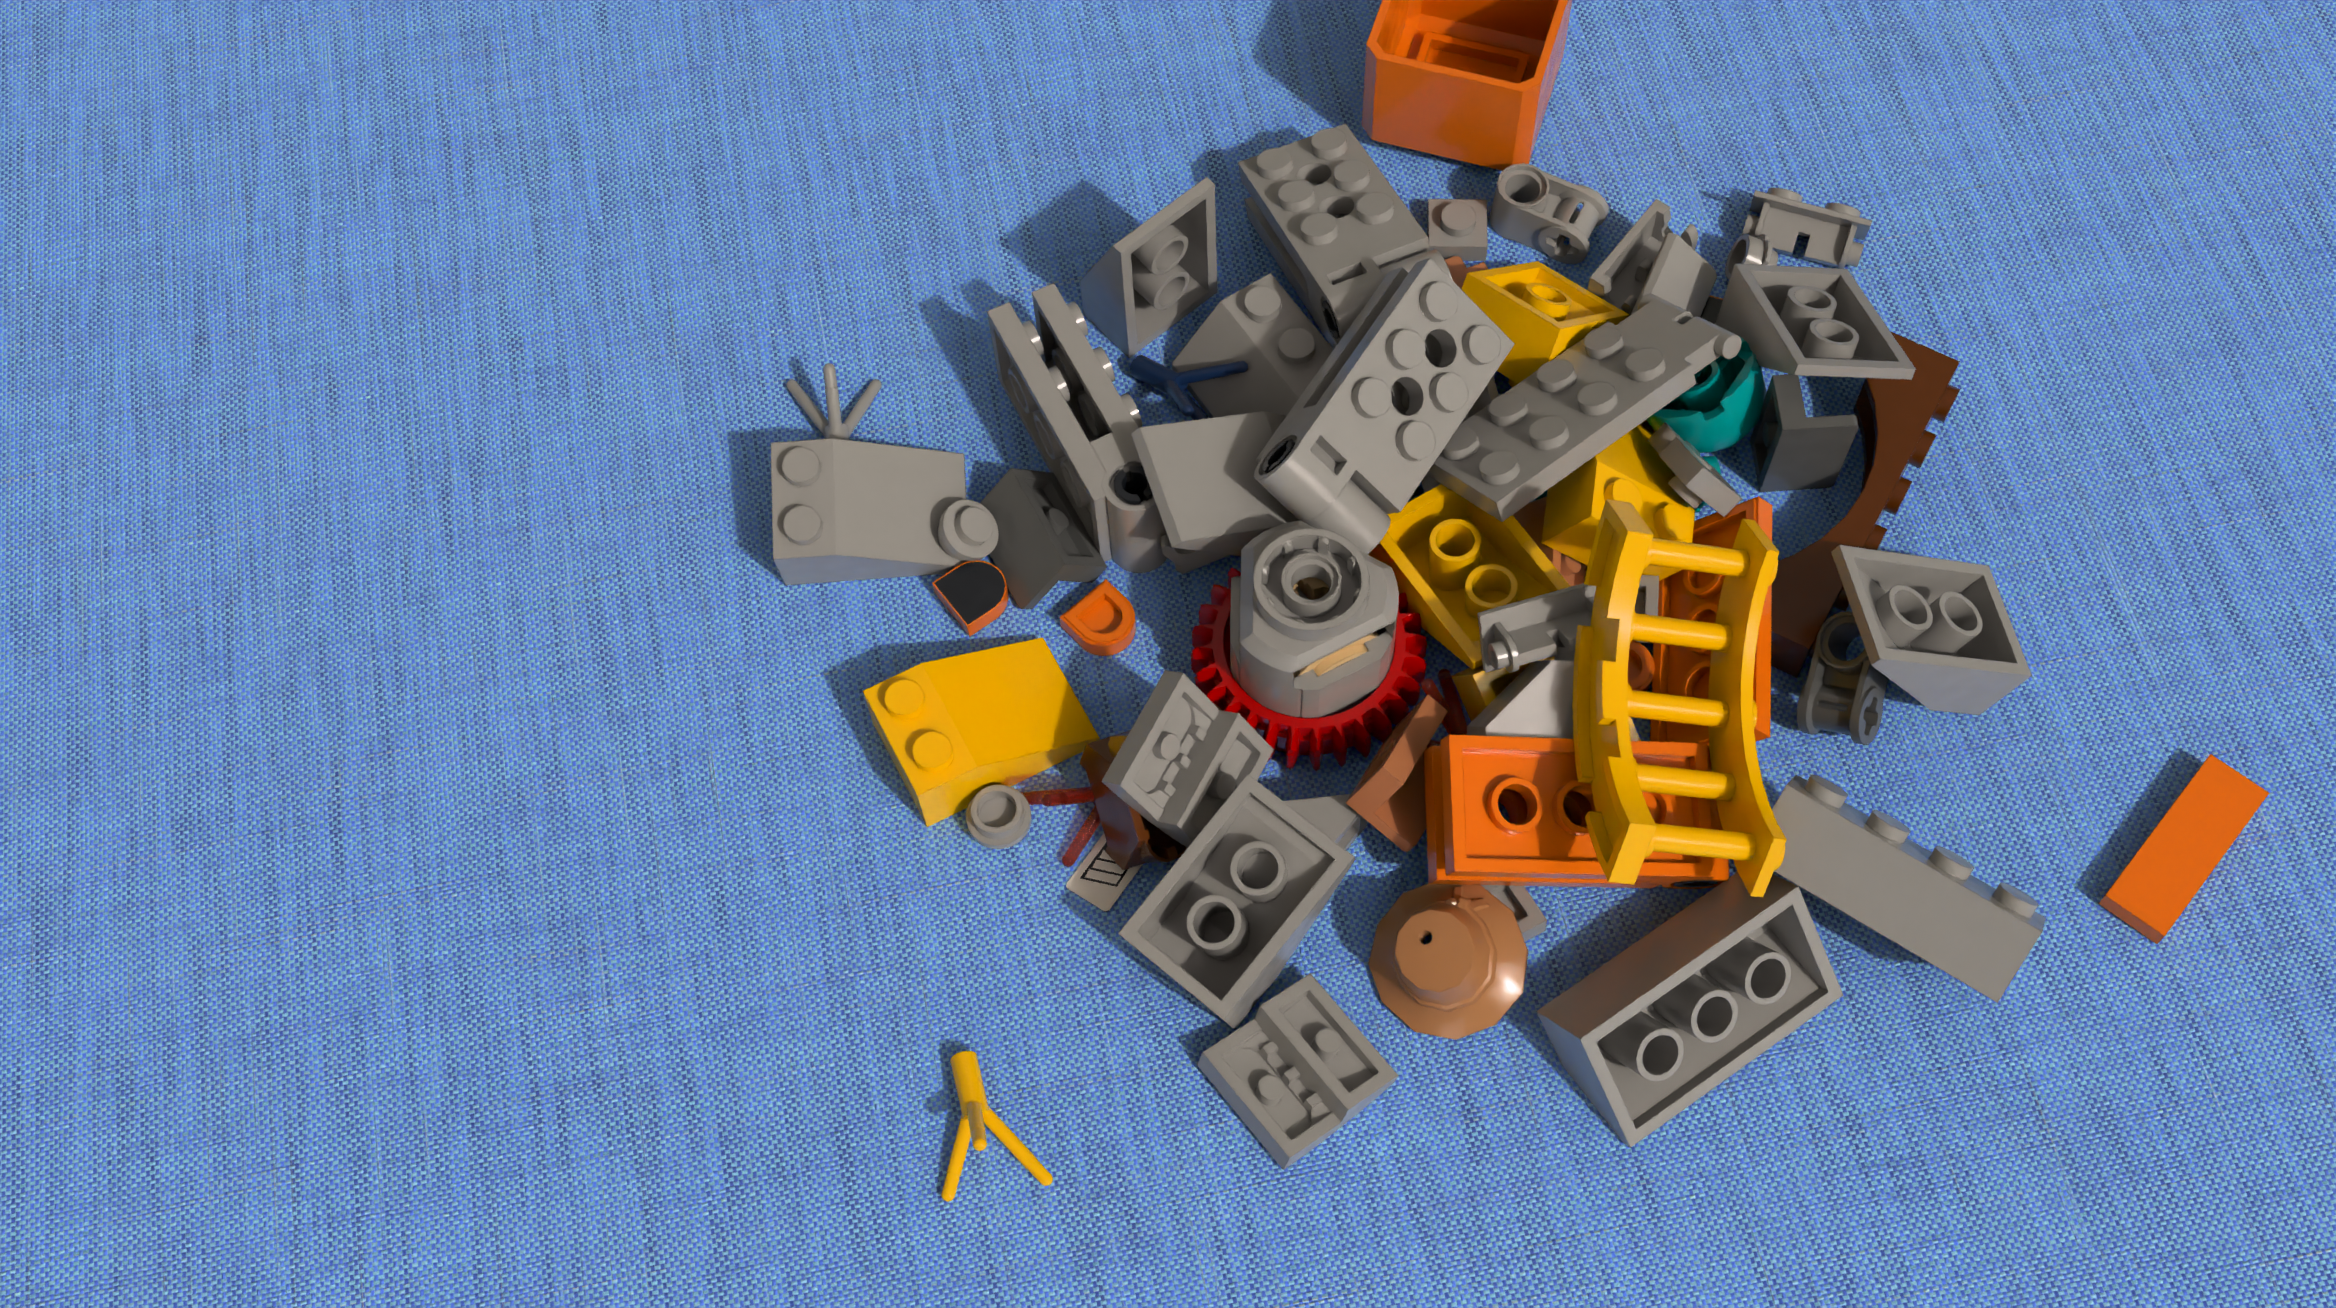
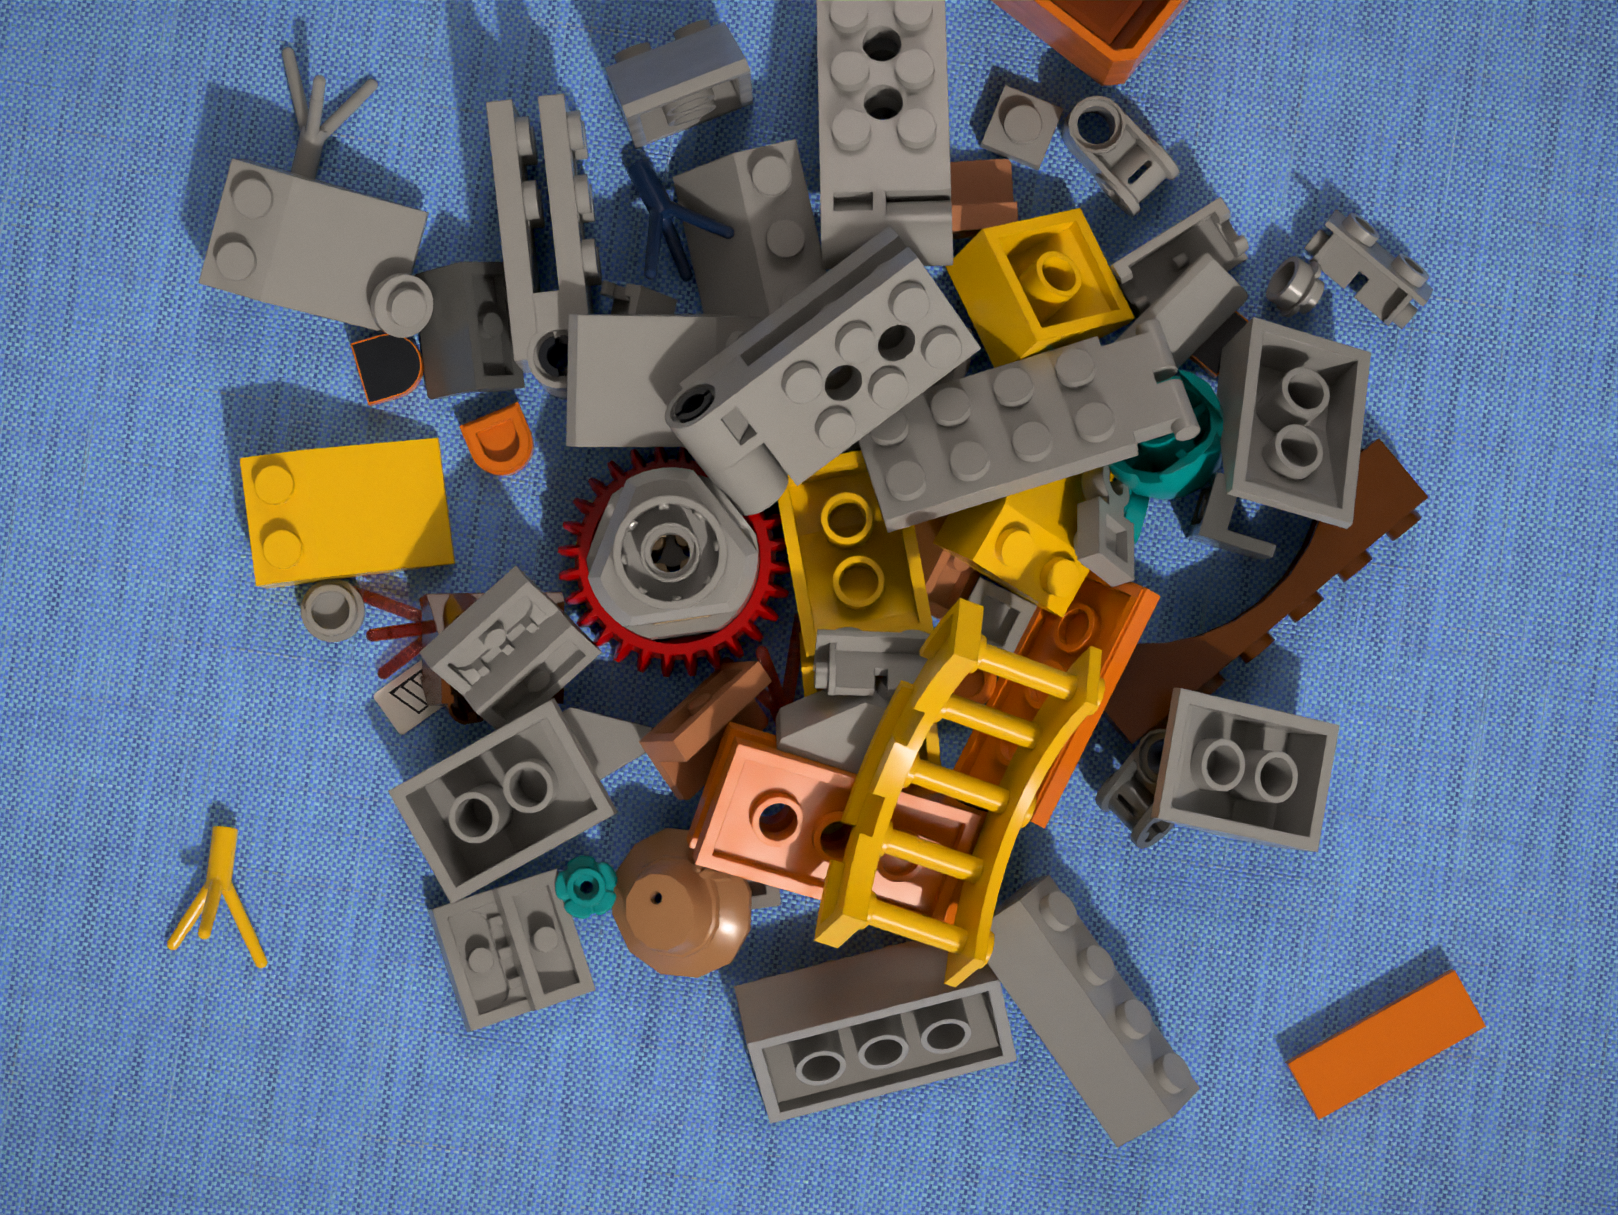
camera: 15 degrees right, 25 degrees up
none -> teal plate [555,855,618,919]

